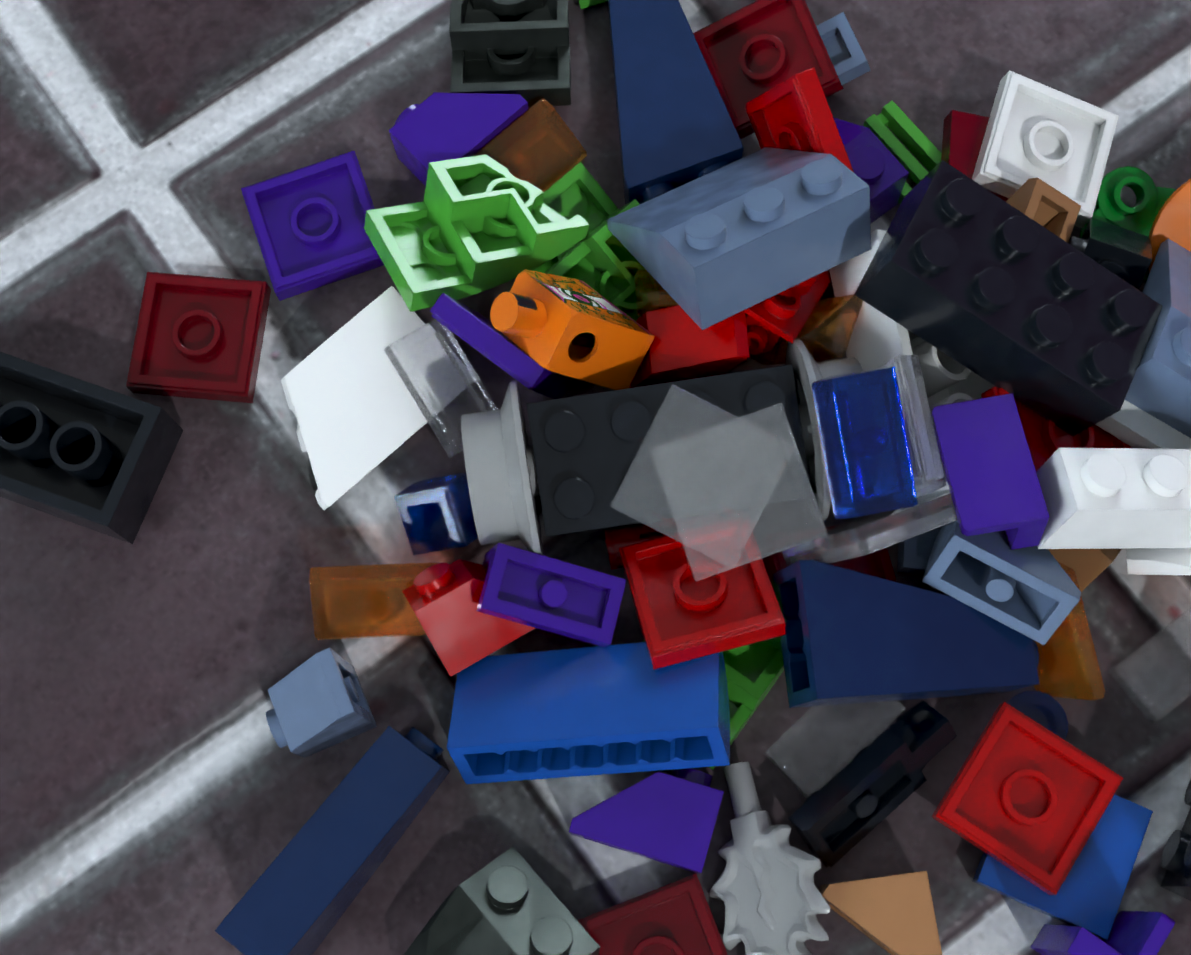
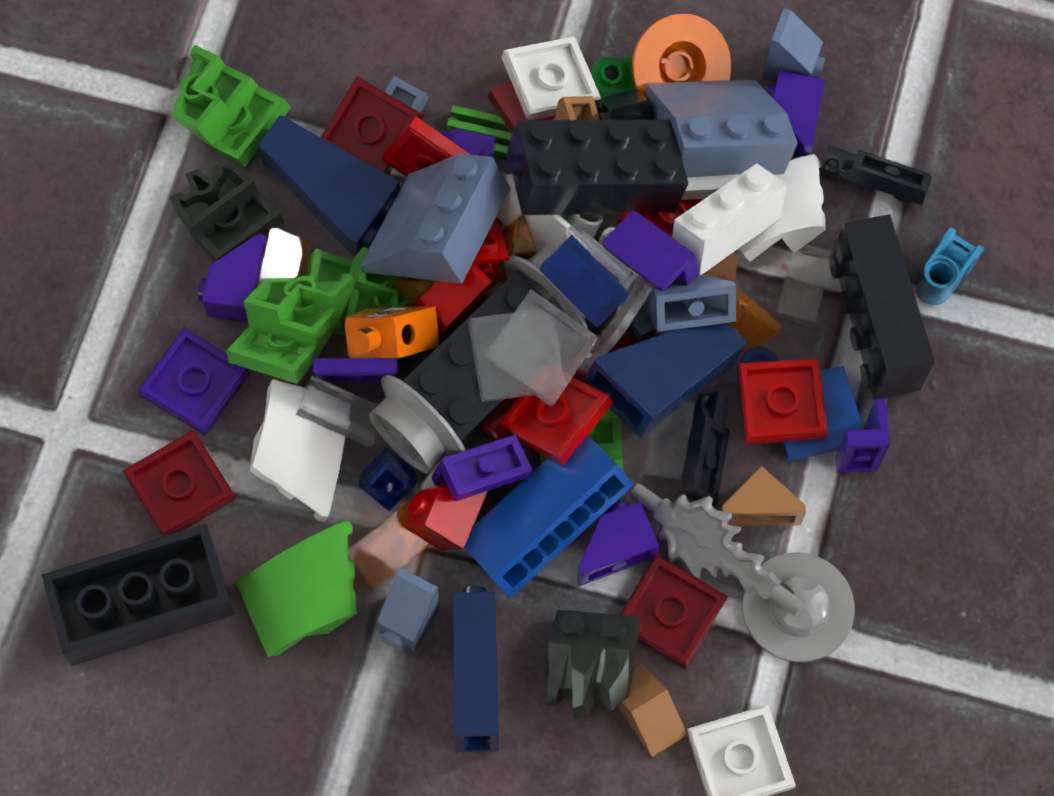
camera: 45 degrees left, 5 degrees down
none -> bright green slope [236,521,357,657]

